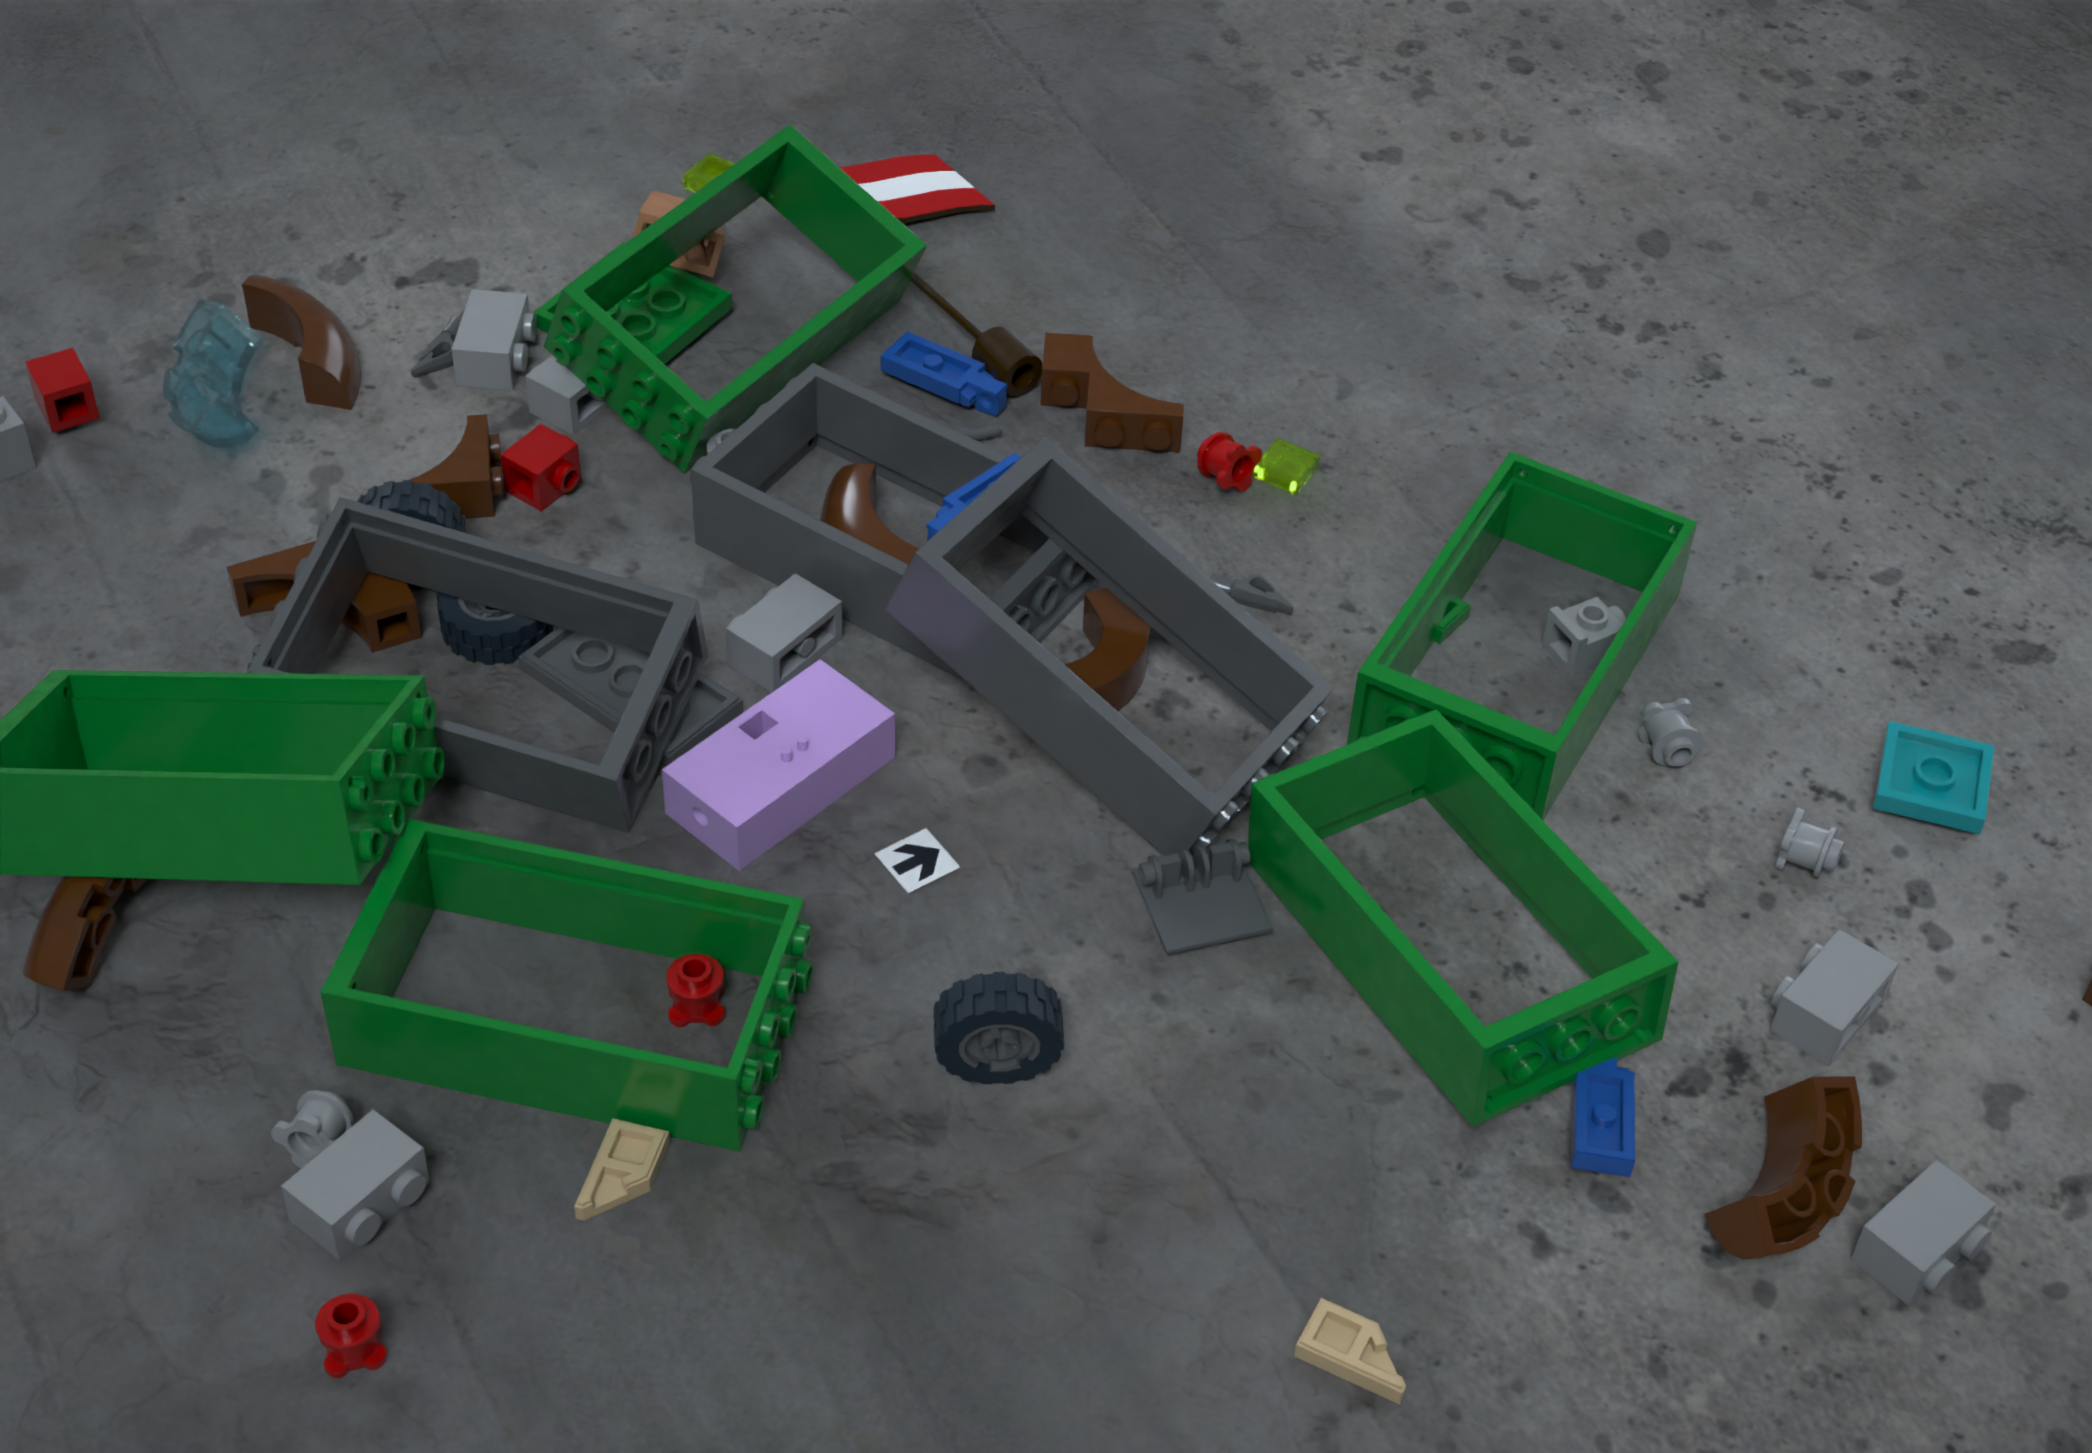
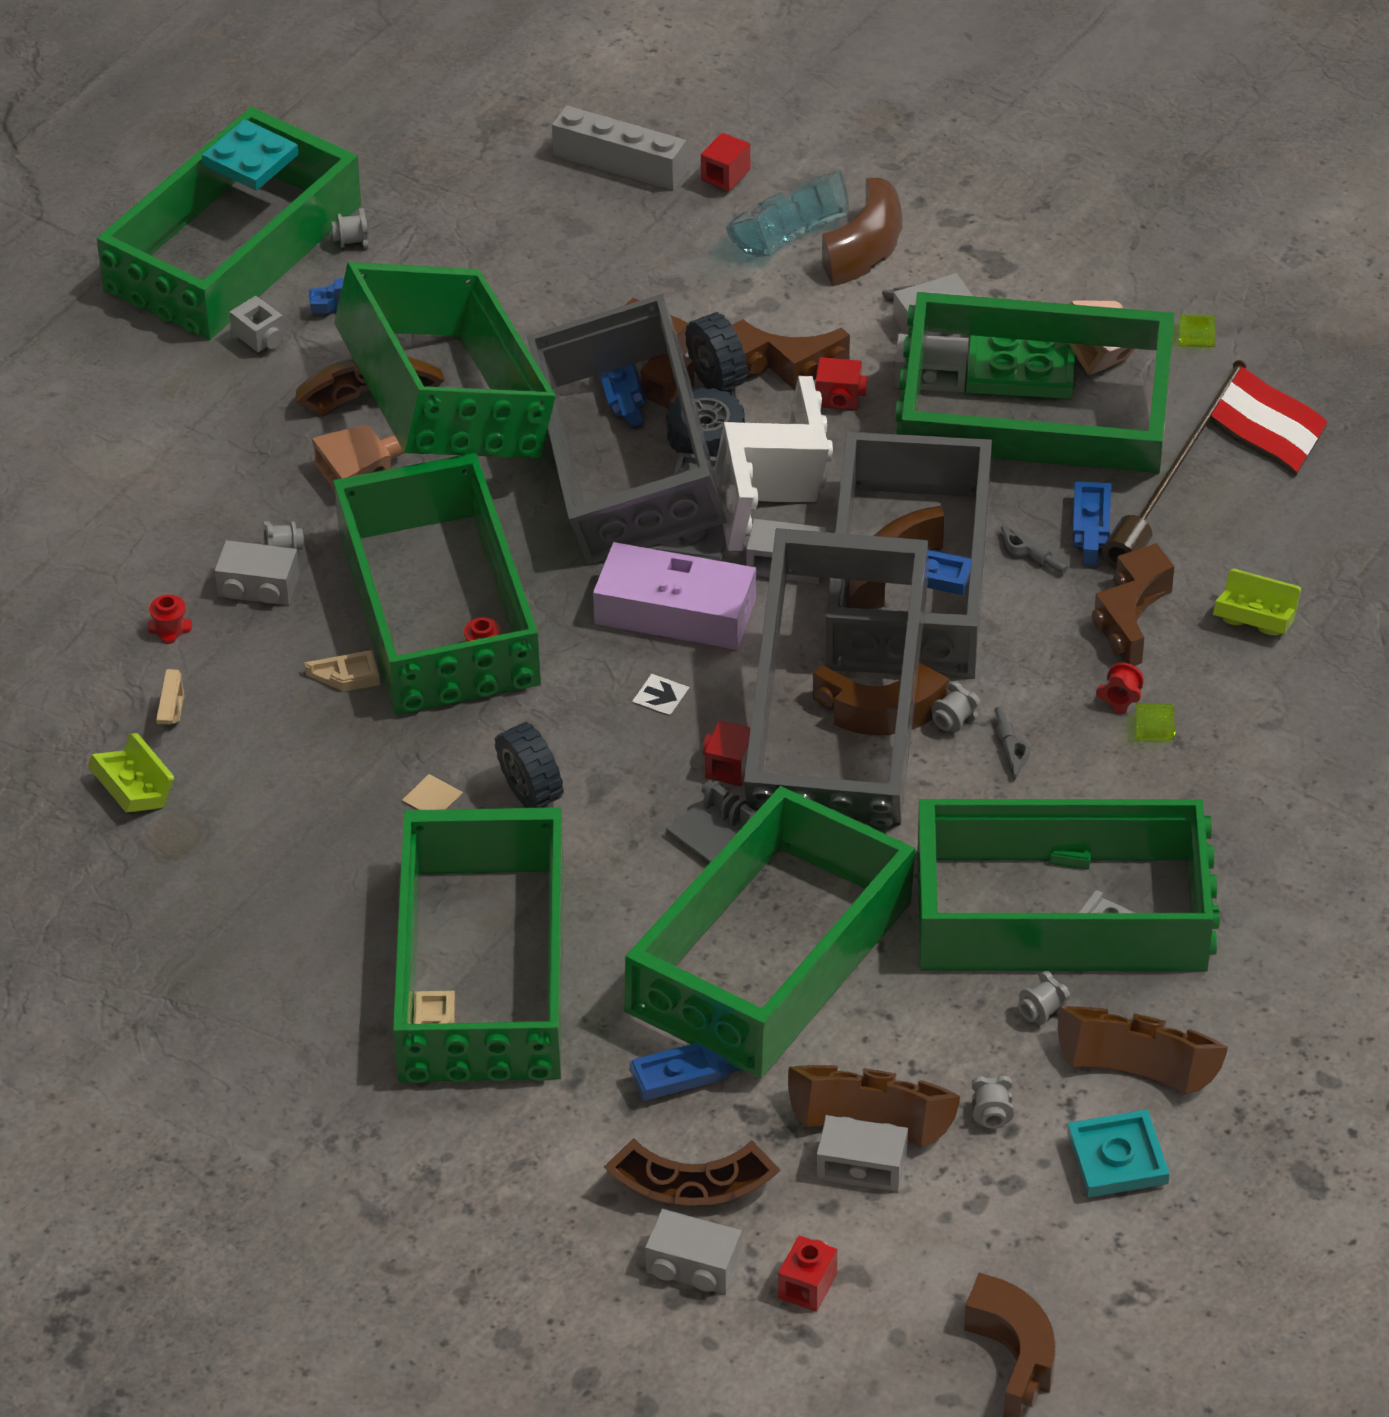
camera: 65 degrees right, 0 degrees up
none -> tan tile [156,669,184,724]
none -> nougat torso [312,425,404,489]
none -> green door [393,807,564,1083]
none -> tan sticker [402,774,463,810]
none -> blue hinge [600,363,646,429]
none -> red brick [703,720,751,787]
none -> white bracket [714,376,833,551]
none -> red brick [778,1235,838,1312]
none -> reddish brown brick [788,1065,960,1147]
none -> reddish brown brick [1057,1006,1228,1094]
none -> lime bracket [1213,568,1301,635]

